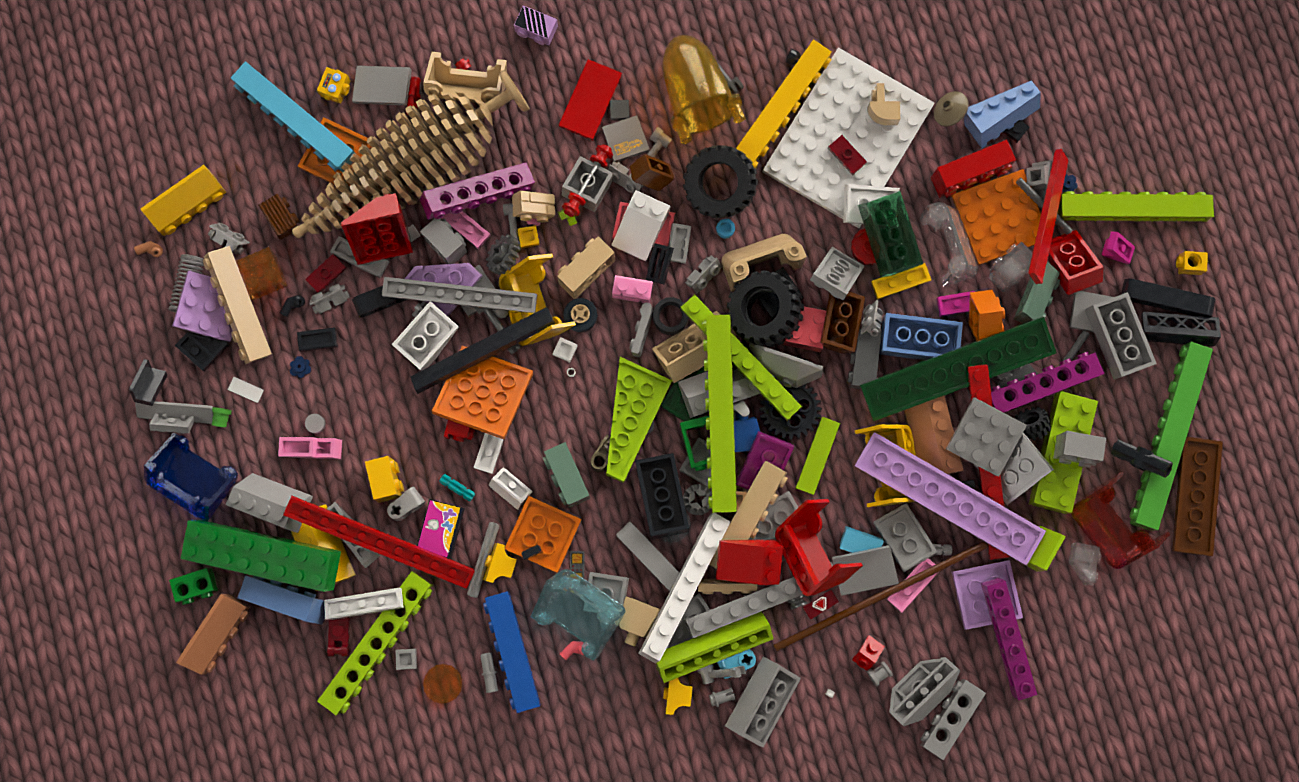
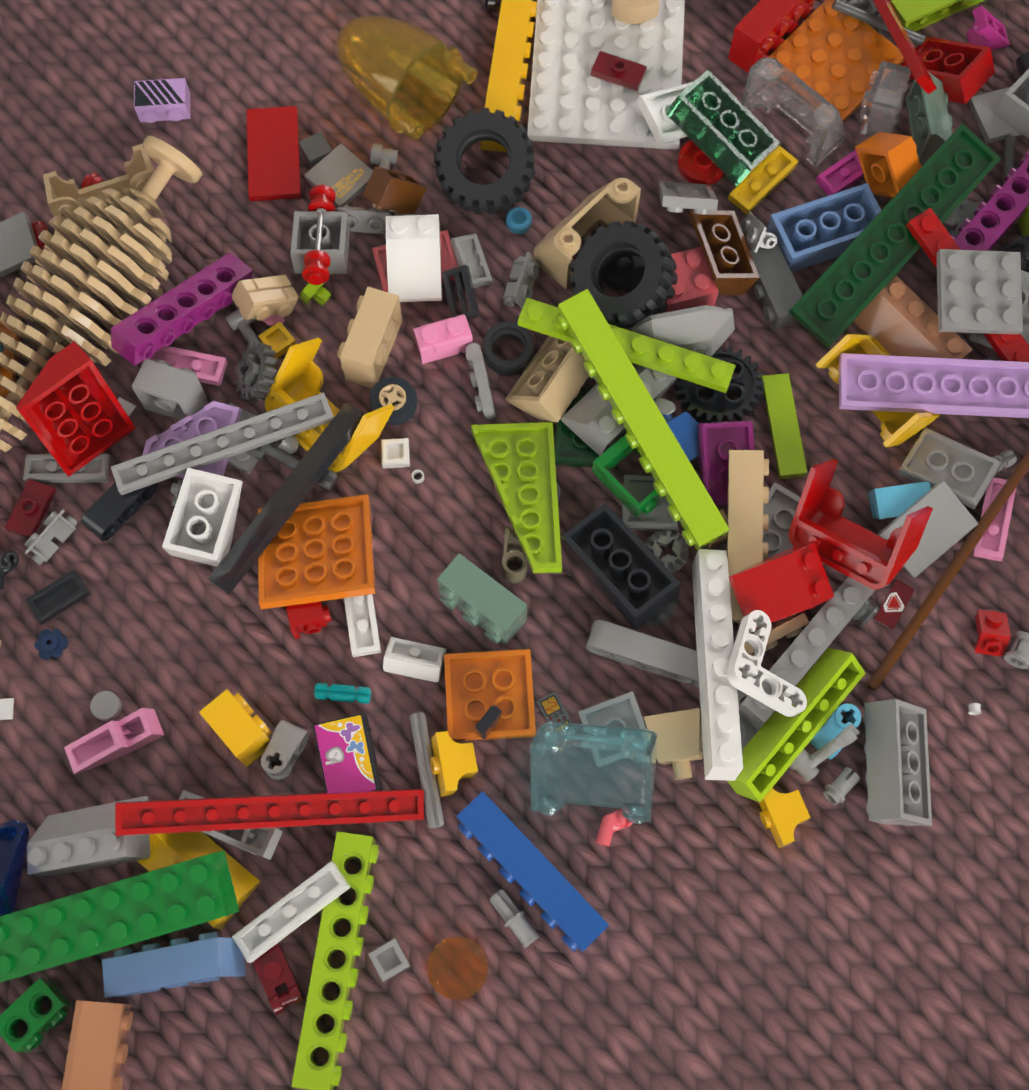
camera: 25 degrees left, 10 degrees down
none -> white beam [726,610,807,717]

